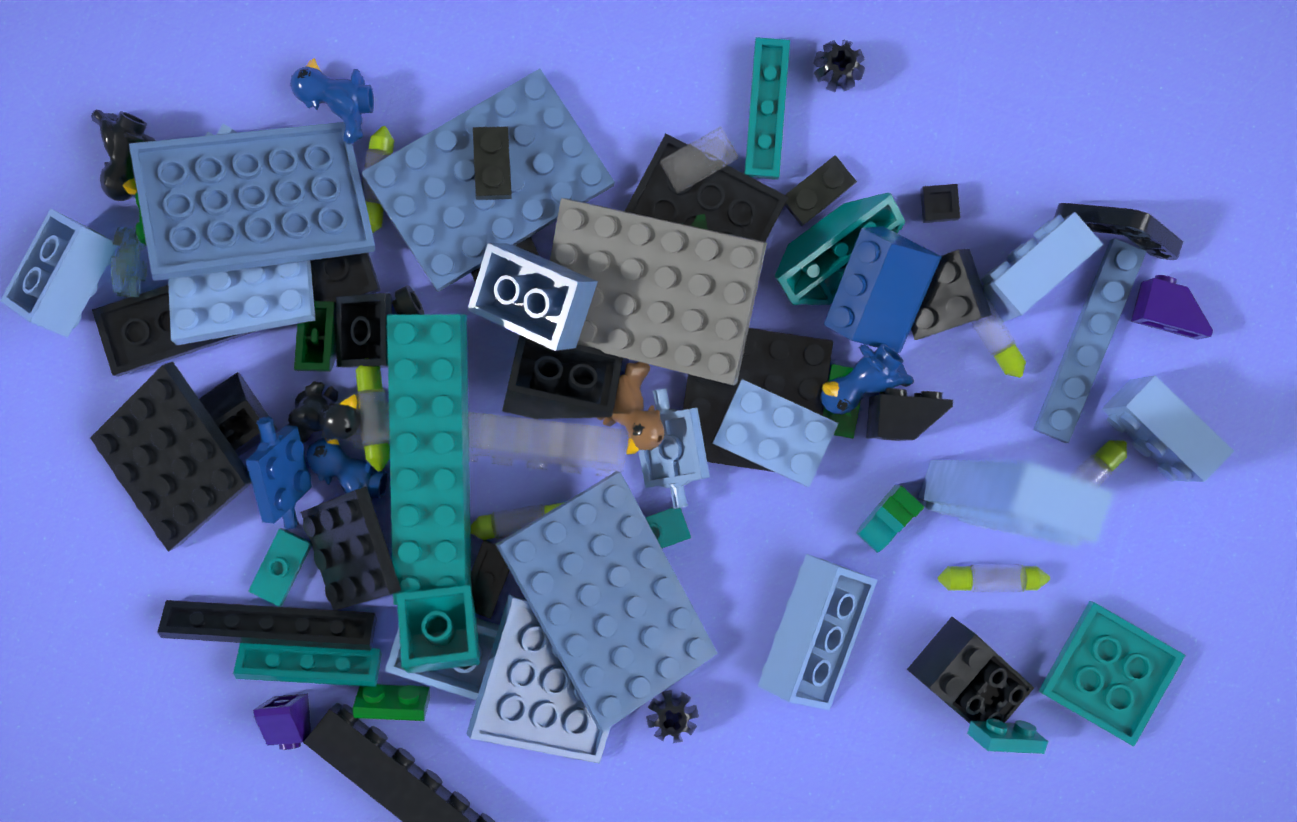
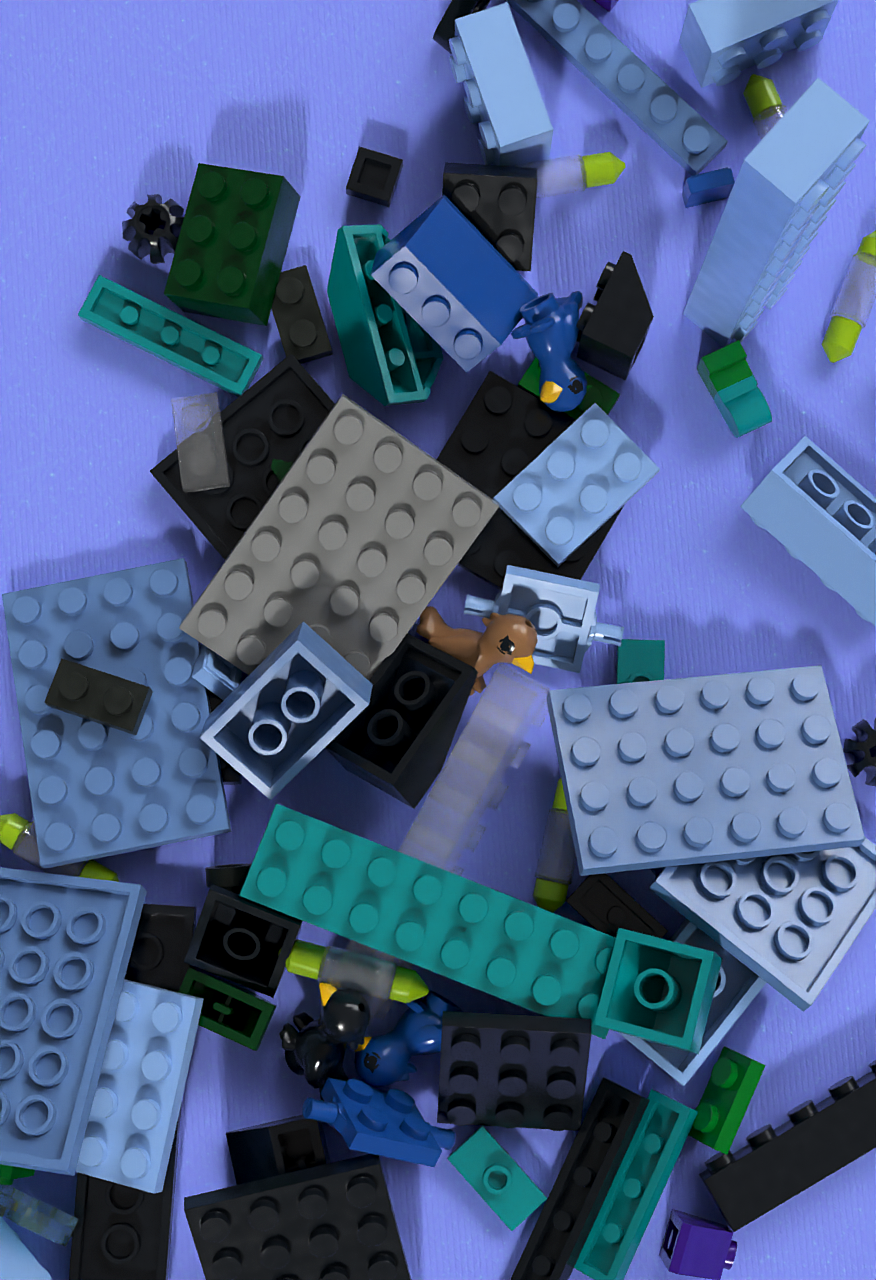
camera: 65 degrees left, 5 degrees down
none -> dark green brick [164,163,301,326]
none -> light blue tile [192,644,243,700]
none -> blue tile [682,167,735,208]

